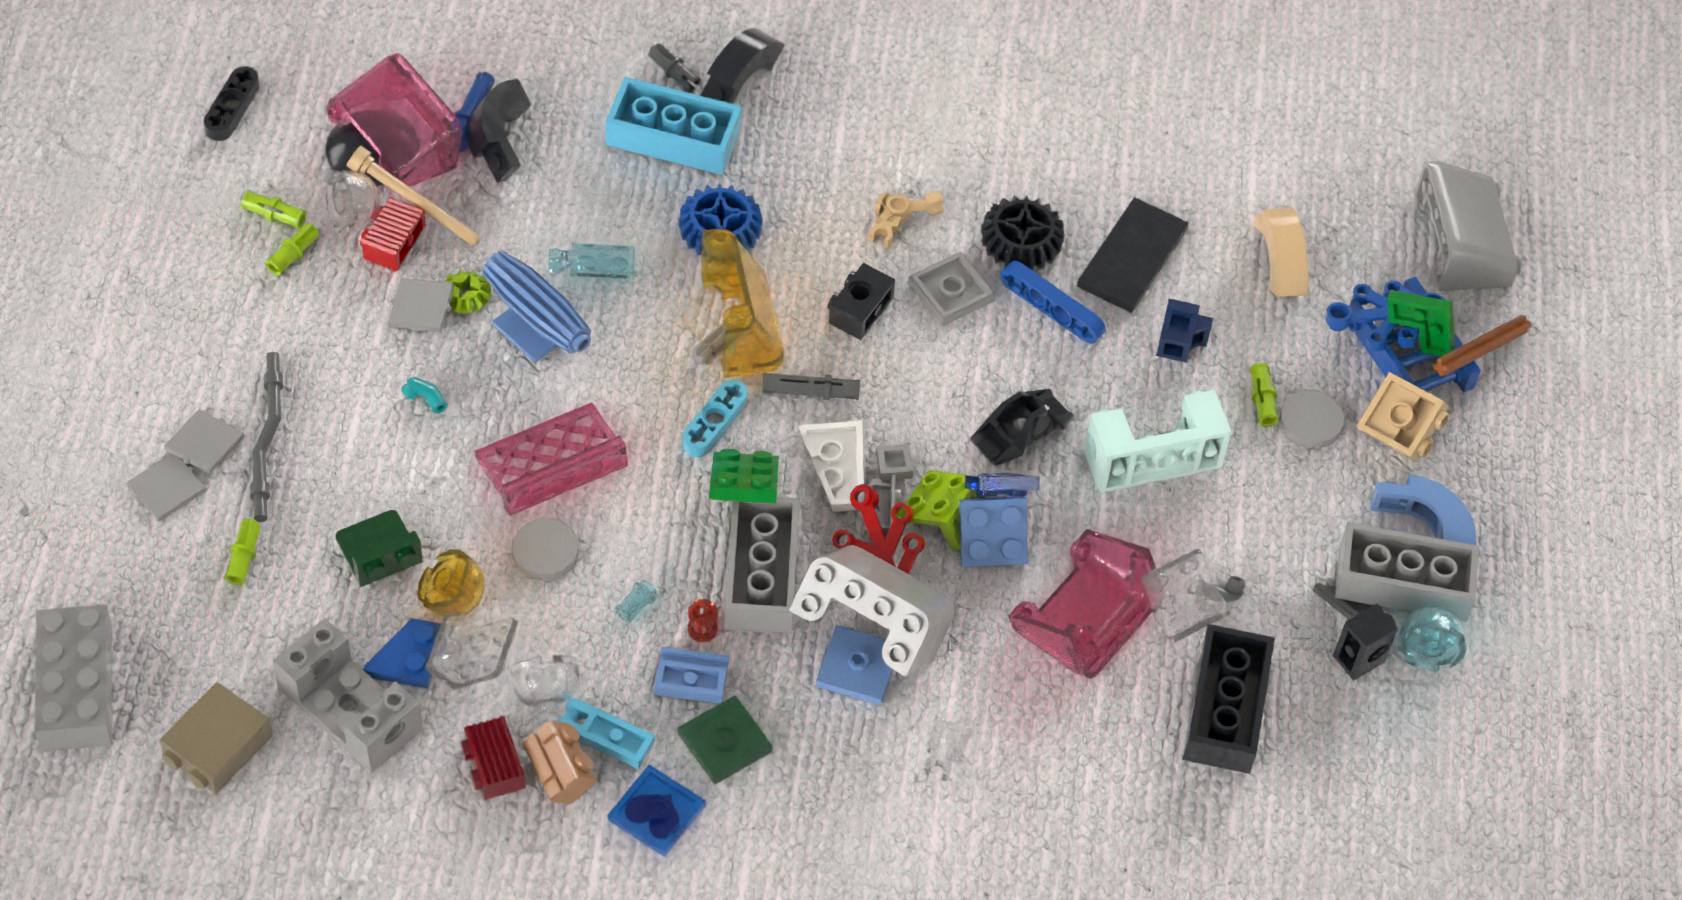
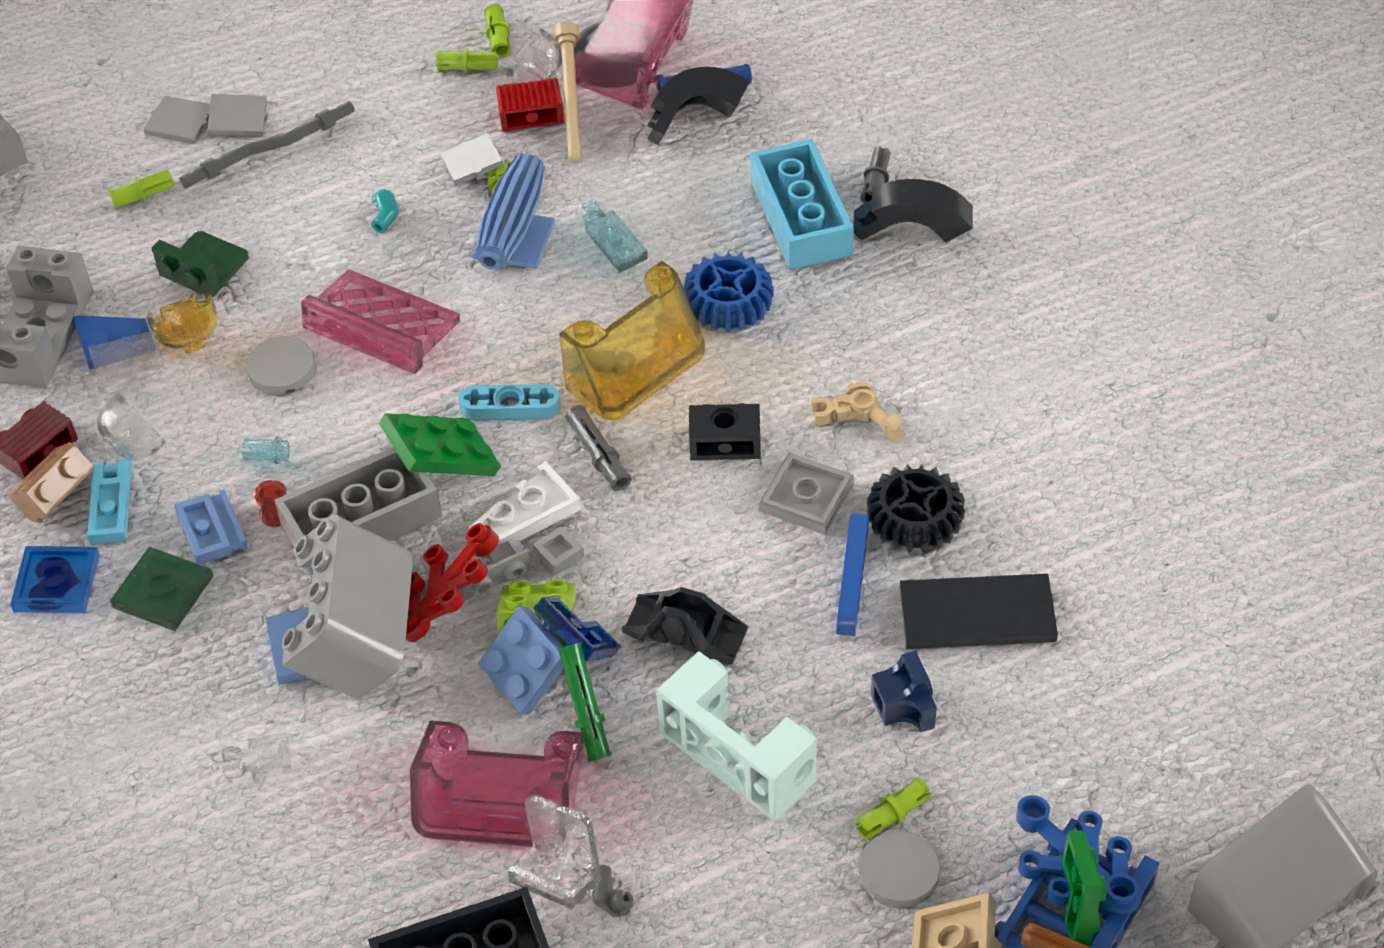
camera: 65 degrees right, 5 degrees down
tan arch [1255,207,1308,297] -> none
none -> green pin [557,643,612,762]

